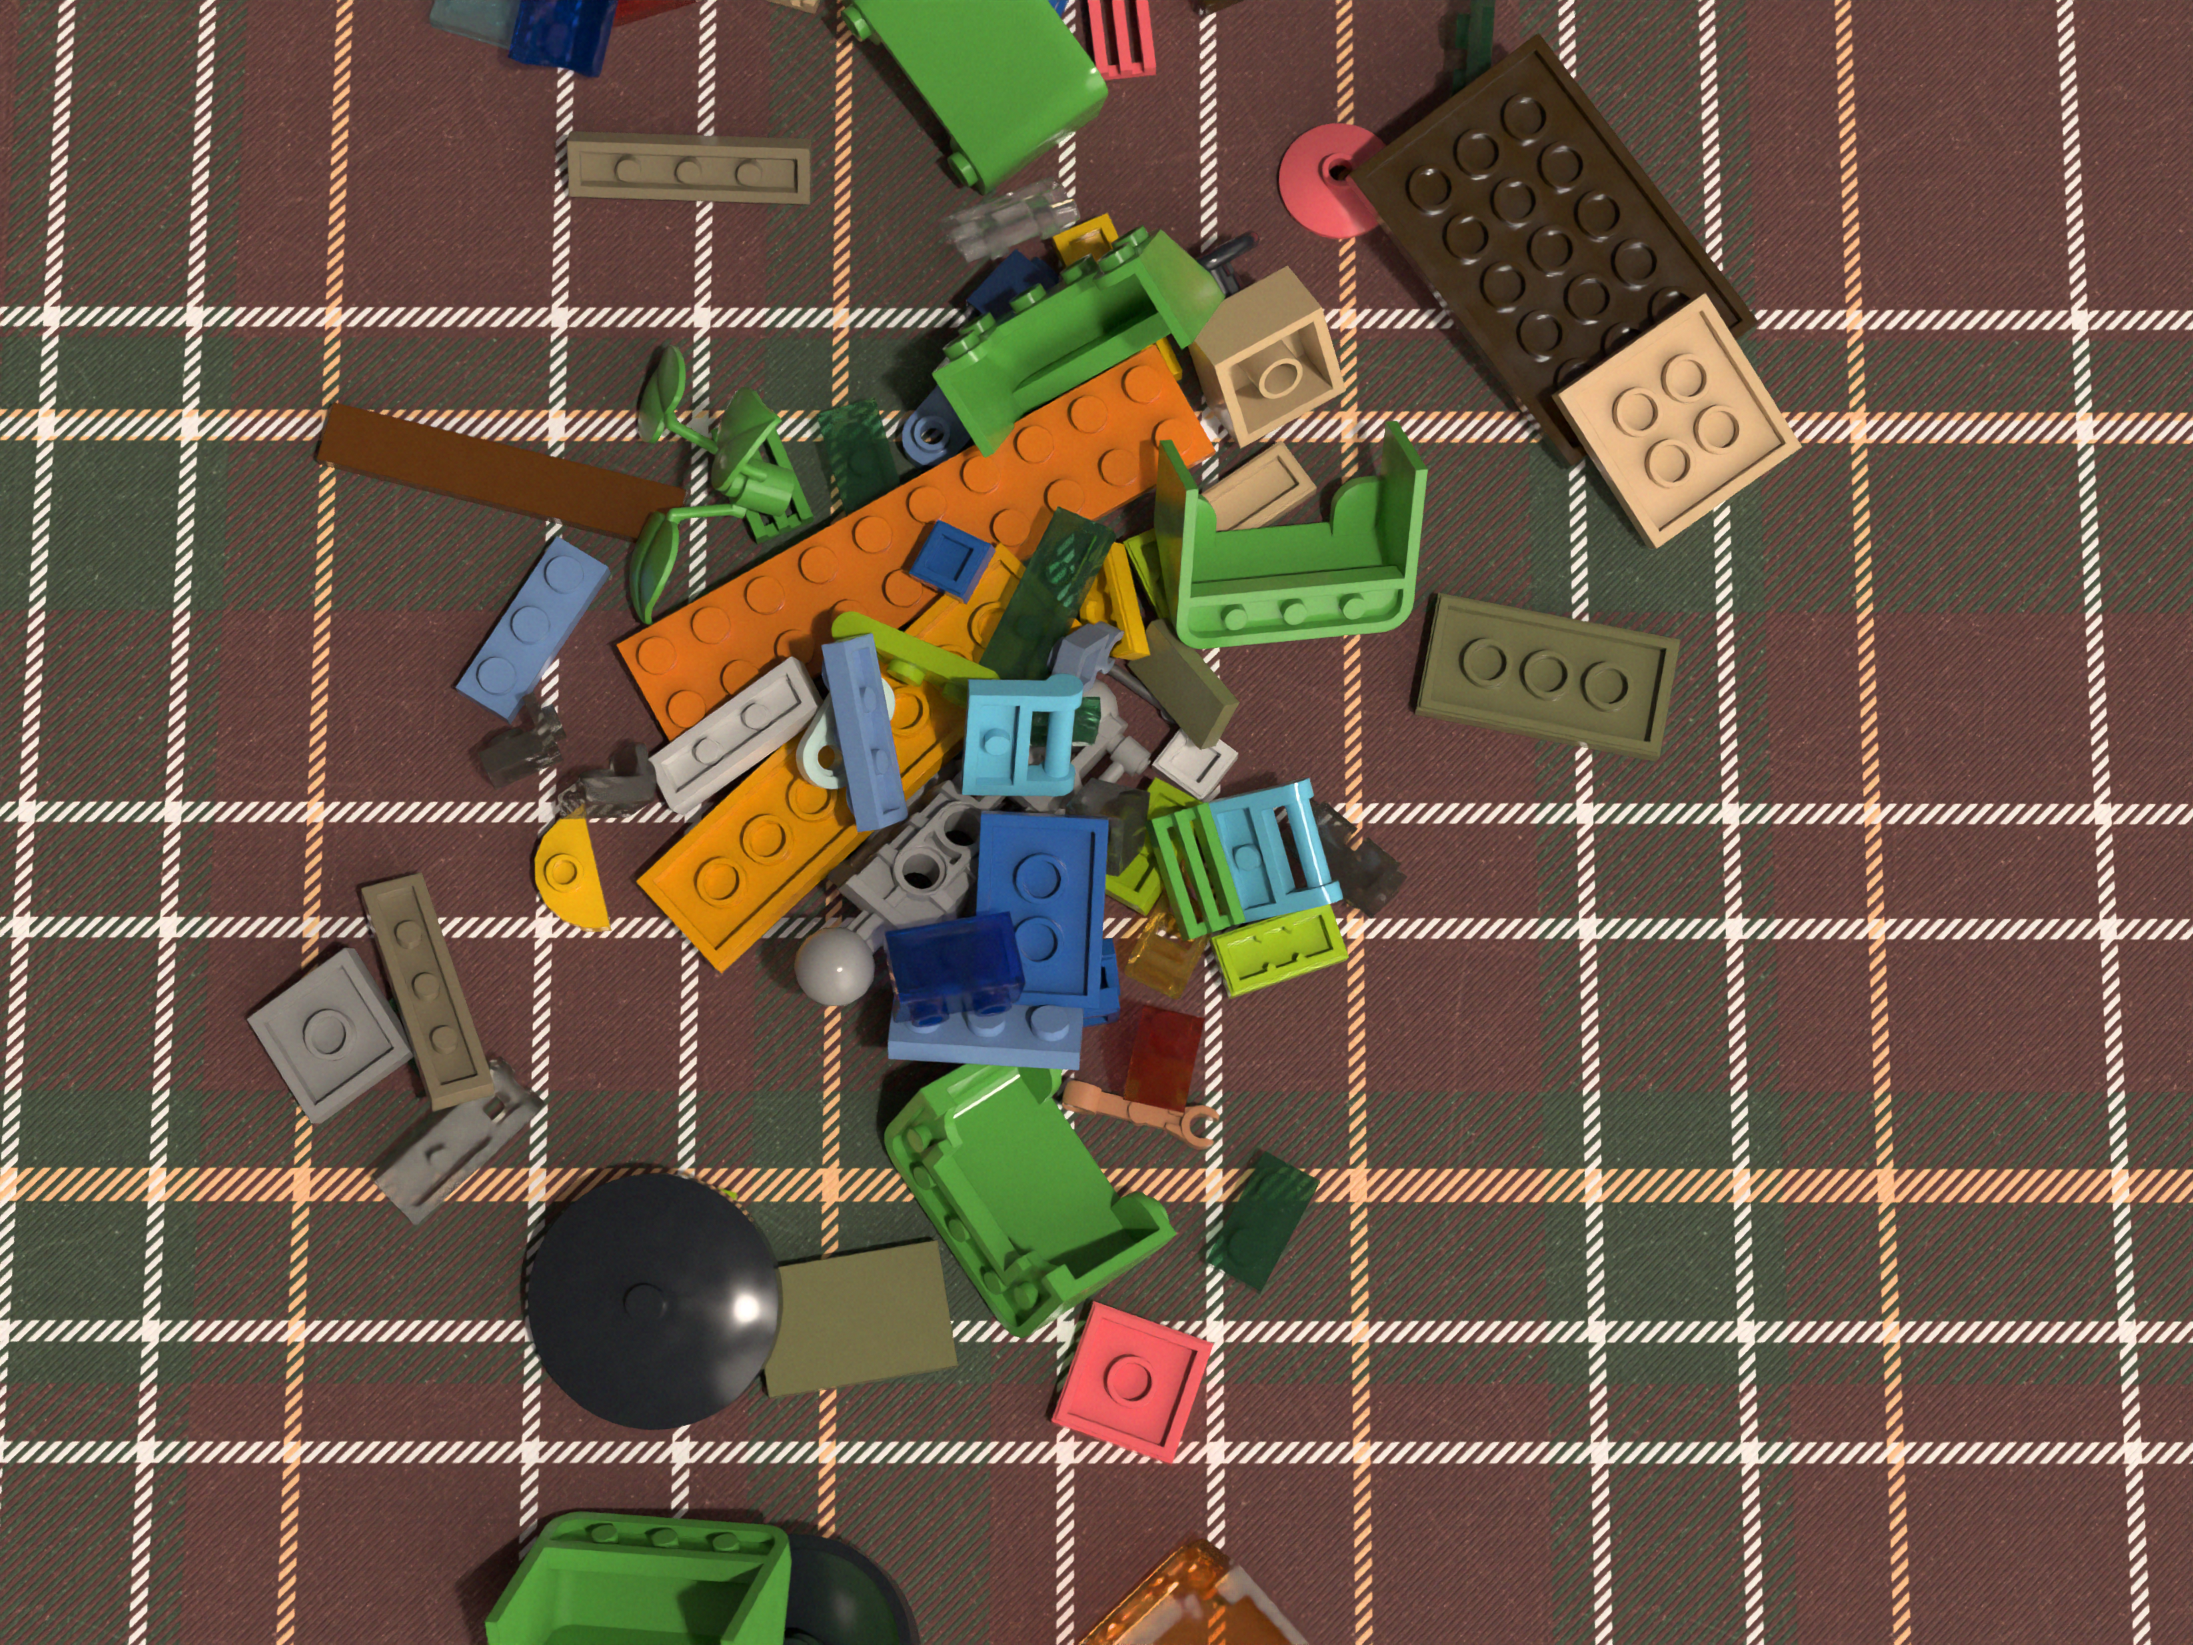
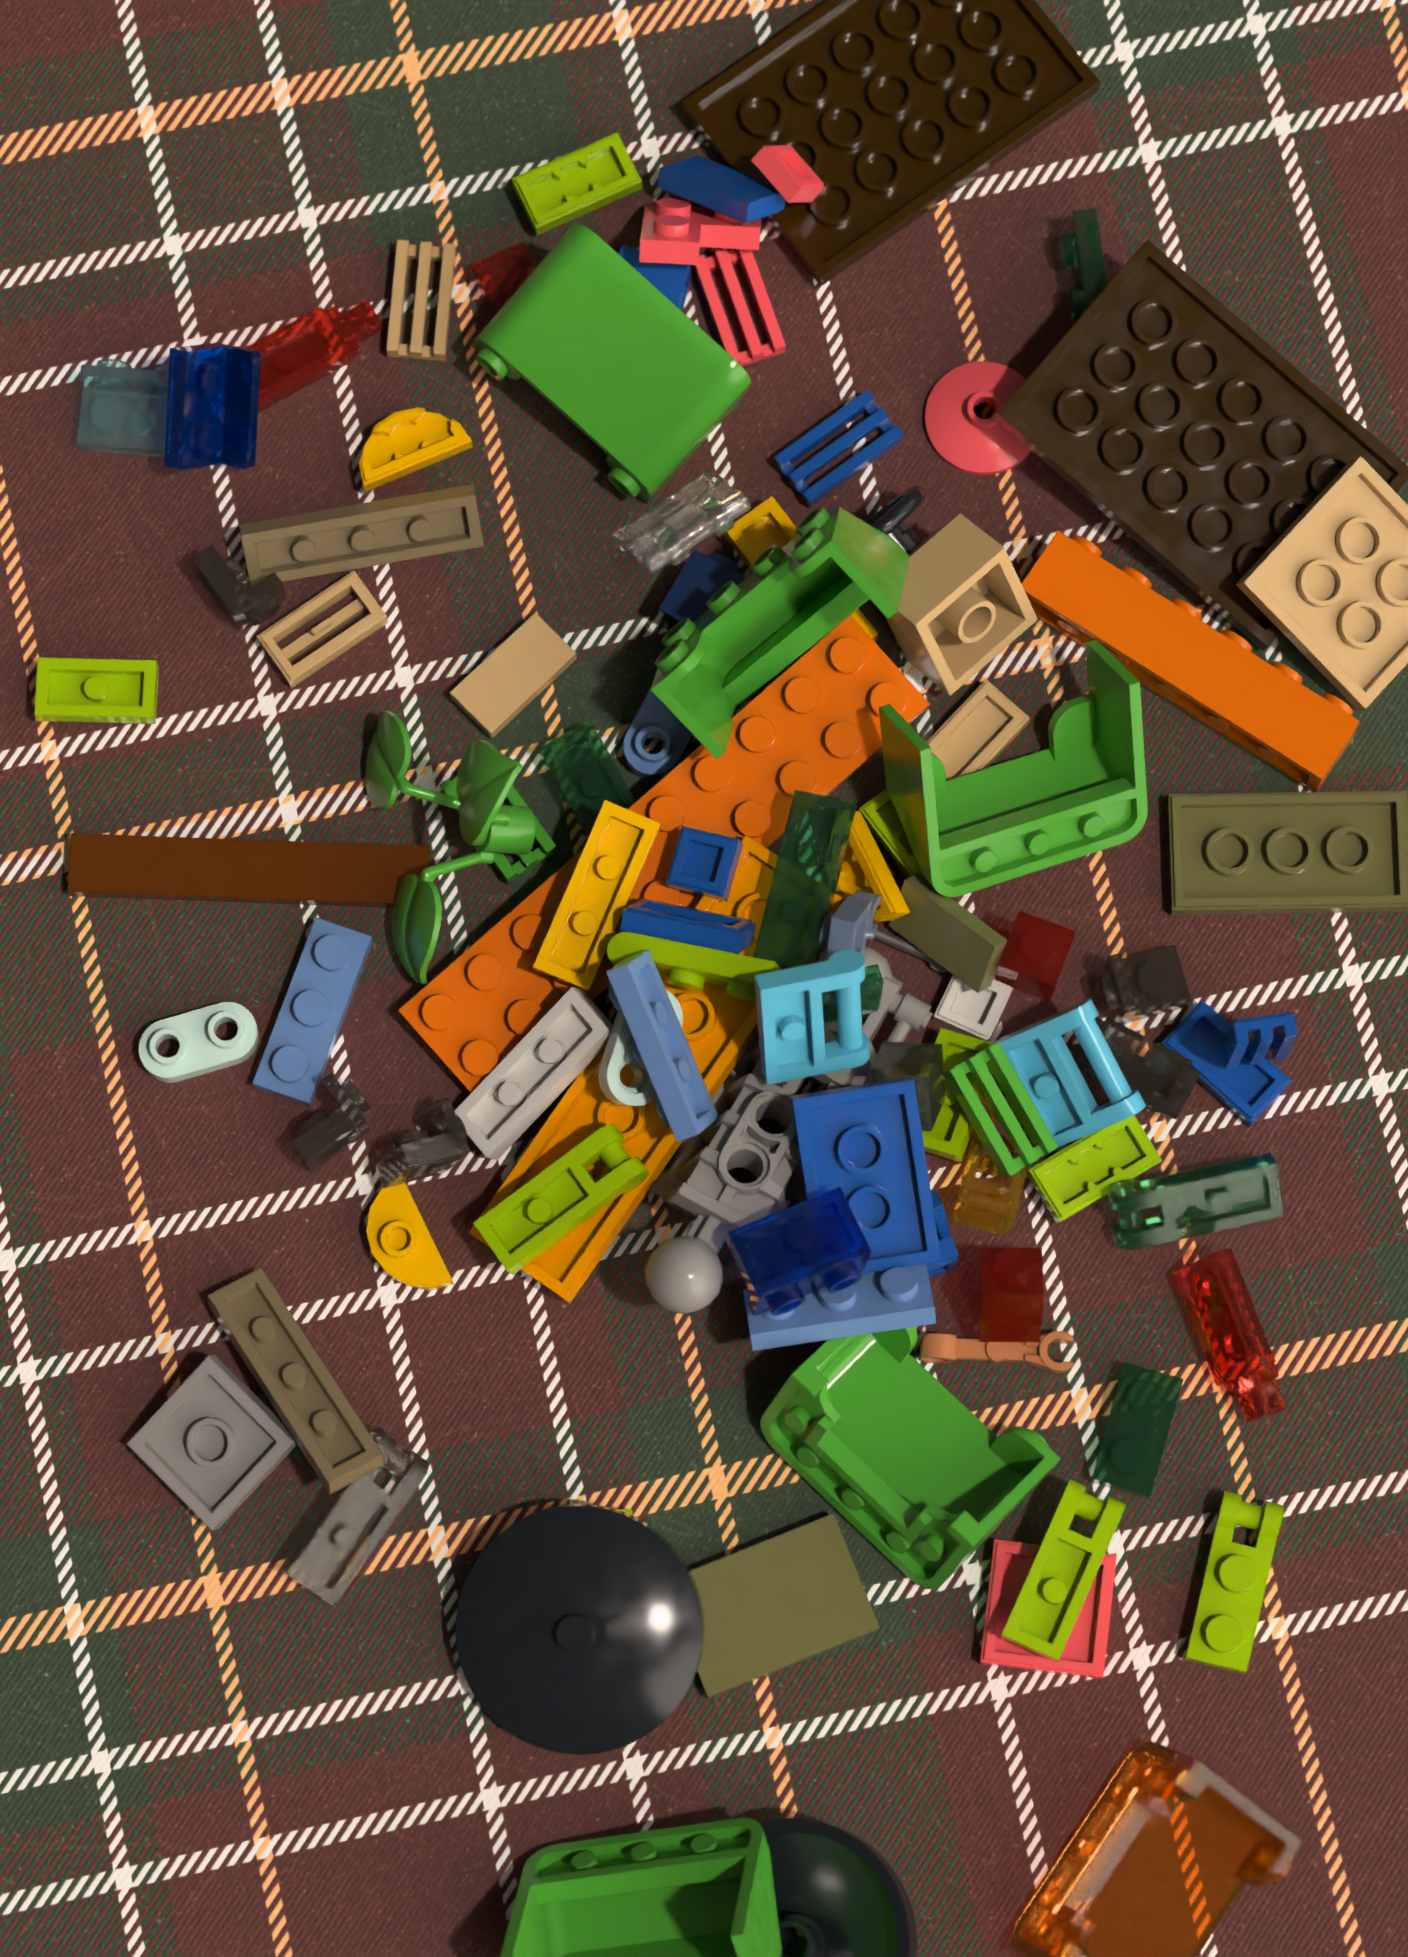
camera: 10 degrees left, 0 degrees up
none -> lime plate [34,657,159,724]
none -> light aqua plate [139,1002,259,1083]
none -> clear smoke bracket [192,544,286,630]
none -> tan tile [256,571,389,688]
none -> yellow plate [359,407,473,492]
none -> tan tile [450,613,577,739]
none -> lime plate [473,1123,649,1275]
none -> yellow plate [533,800,661,992]
none -> blue tile [620,898,756,954]
none -> blue tile [774,389,903,508]
none -> clear red brick [994,910,1076,1002]
none -> lime plate [1001,1479,1127,1663]
none -> orange brick [1022,531,1360,792]
none -> clear smoke bracket [1098,945,1192,1025]
none -> clear green plate [1108,1153,1284,1250]
none -> blue tile [1160,1000,1292,1128]
none -> clear red hinge [1174,1248,1286,1422]
none -> lime plate [1184,1491,1284,1675]
none -> blue tile [1222,1012,1298,1069]

